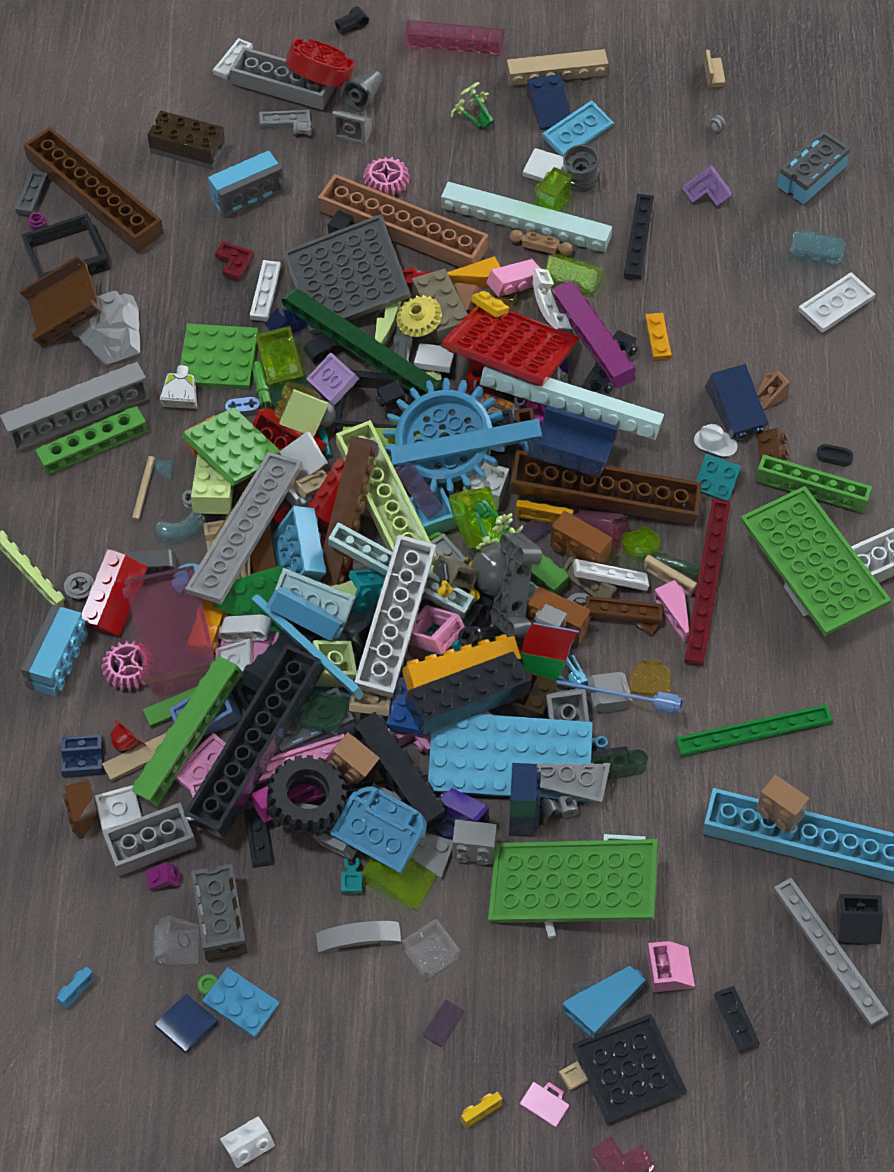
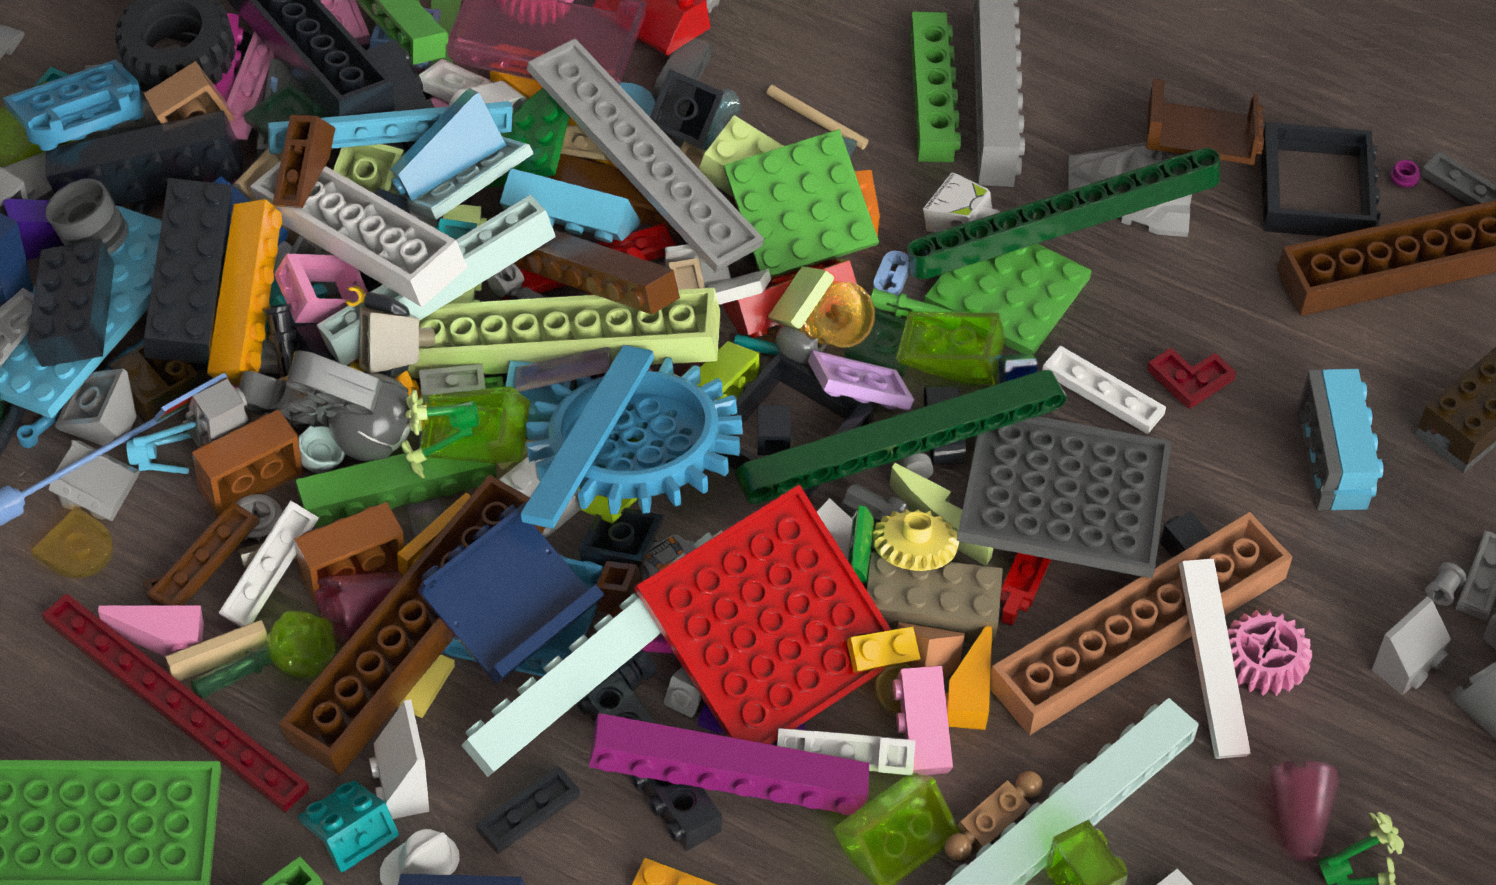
camera: 115 degrees right, 5 degrees down
none -> black brick [27,239,115,367]
none -> dark grey wheel [46,179,128,255]
none -> reddish brown slope [272,115,335,208]
none -> white slope [369,700,429,819]
none -> black plate [476,766,580,854]
none -> black slope [650,69,725,148]
none -> green slope [848,505,874,590]
none -> dark green beam [907,148,1220,279]
none -> white tile [1179,559,1251,759]
none -> clear pink cone [1270,761,1340,861]

